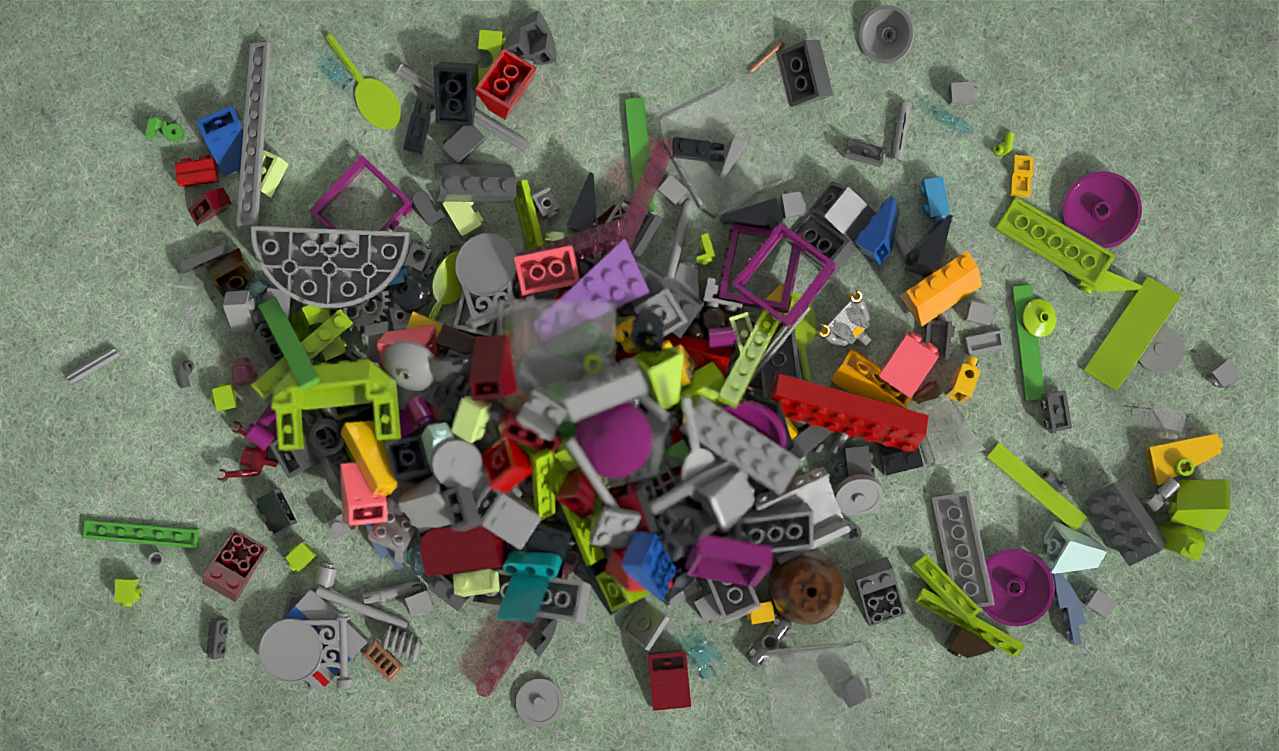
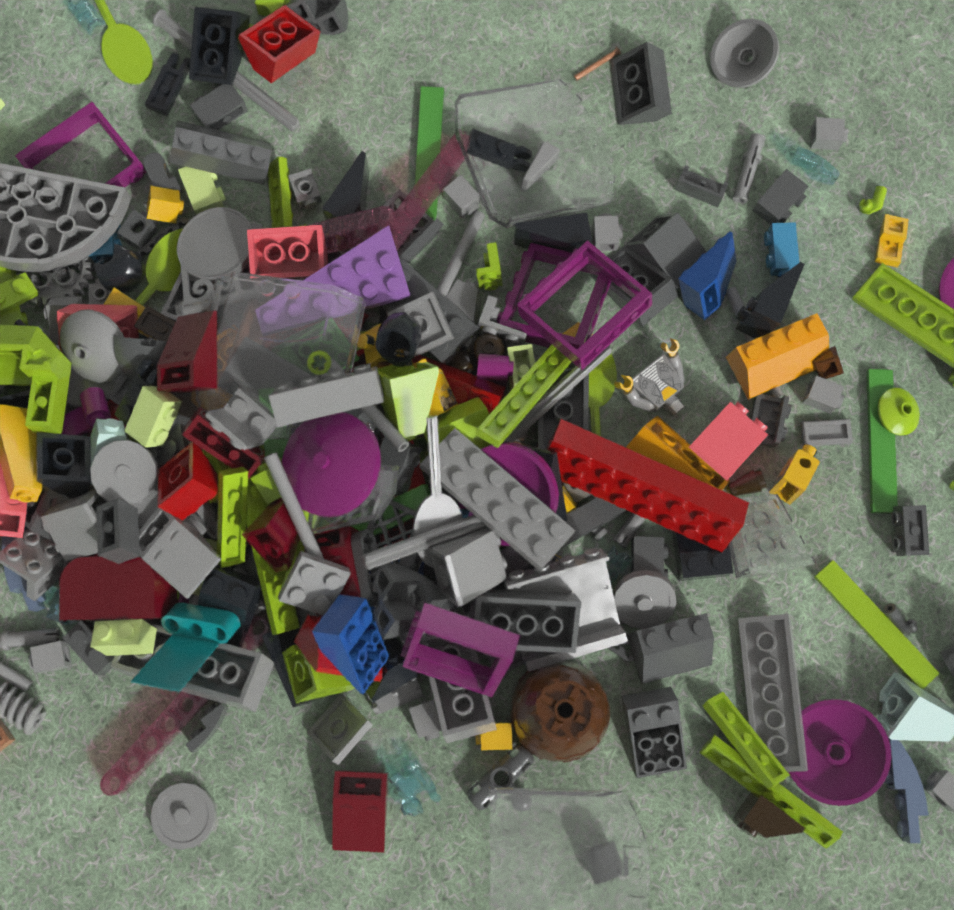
camera: 10 degrees right, 10 degrees down
none -> yellow brick [147,185,184,223]
none -> dark grey slope [627,613,714,684]
none -> dark grey brick [752,169,809,225]
none -> reddish brown slope [813,346,844,379]

